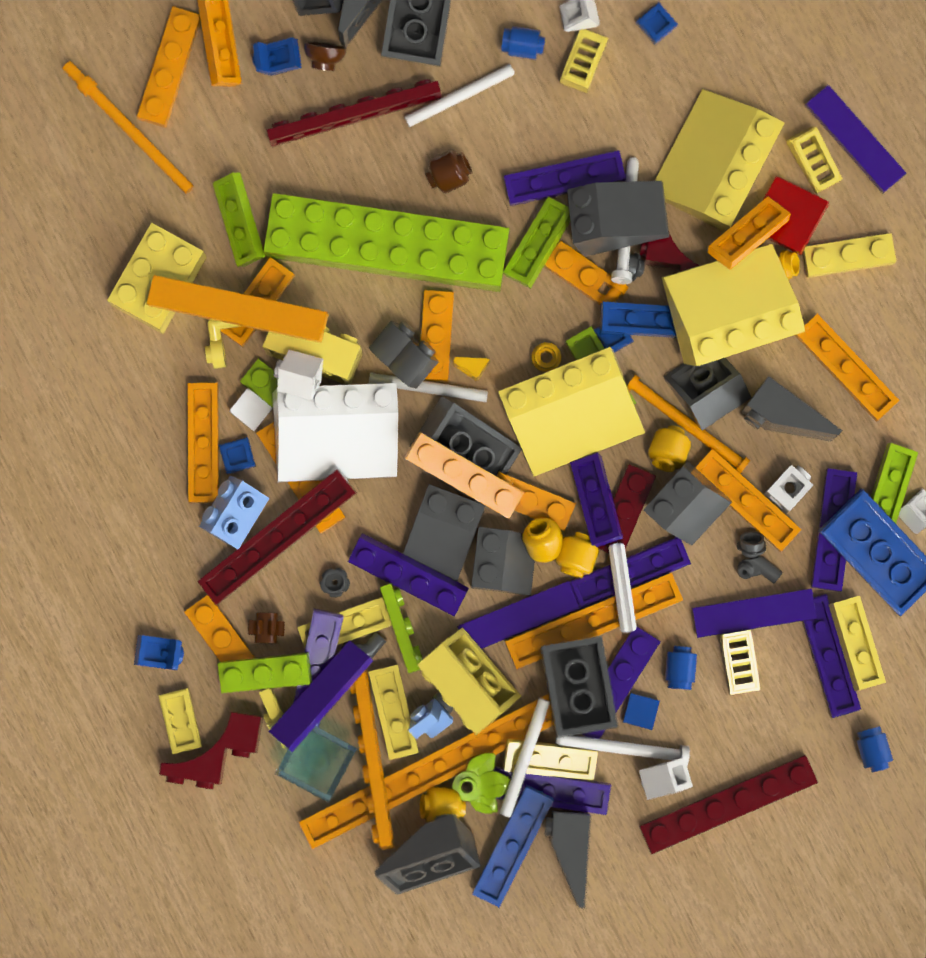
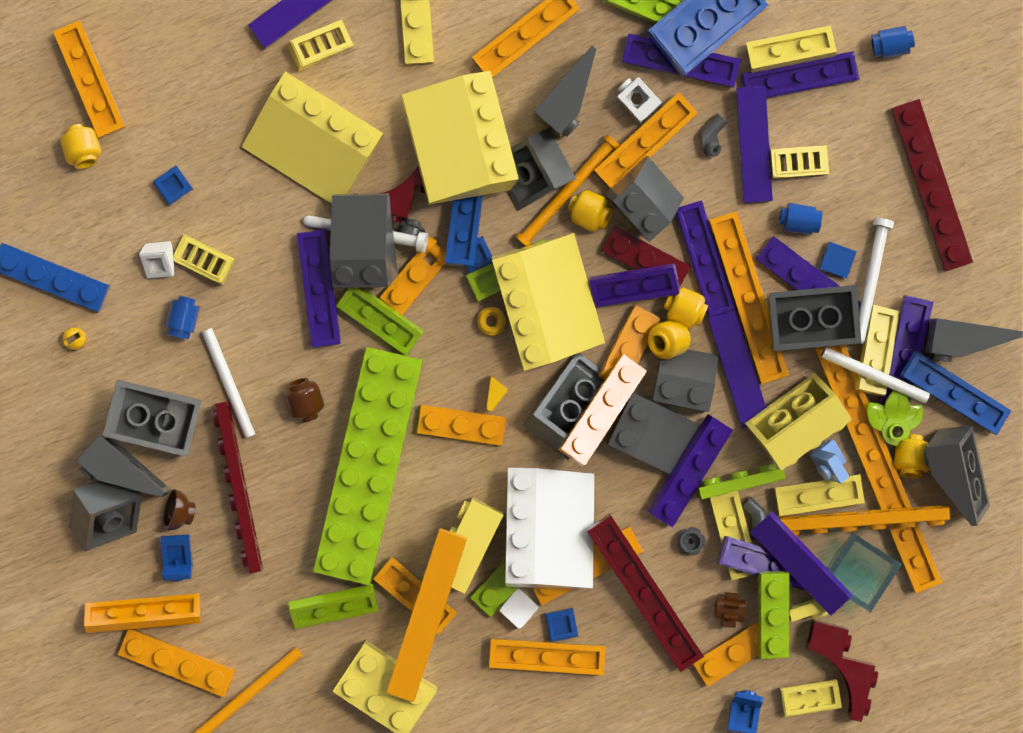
camera: 85 degrees left, 5 degrees up
light blue brick [199,475,269,549] -> none
light yellow plate [205,319,241,369] -> none
white brick [274,350,323,401] -> none
dark grey brick [369,321,439,389] -> none
white bar [369,373,488,402] -> none
white axle [608,543,636,633] -> none
white brick [639,758,693,800] -> none
light orange plate [708,197,791,270] -> none
dark grey plate [737,531,766,558] -> none
red tile [762,176,829,255] -> none
yellow plate [778,250,800,280] -> none

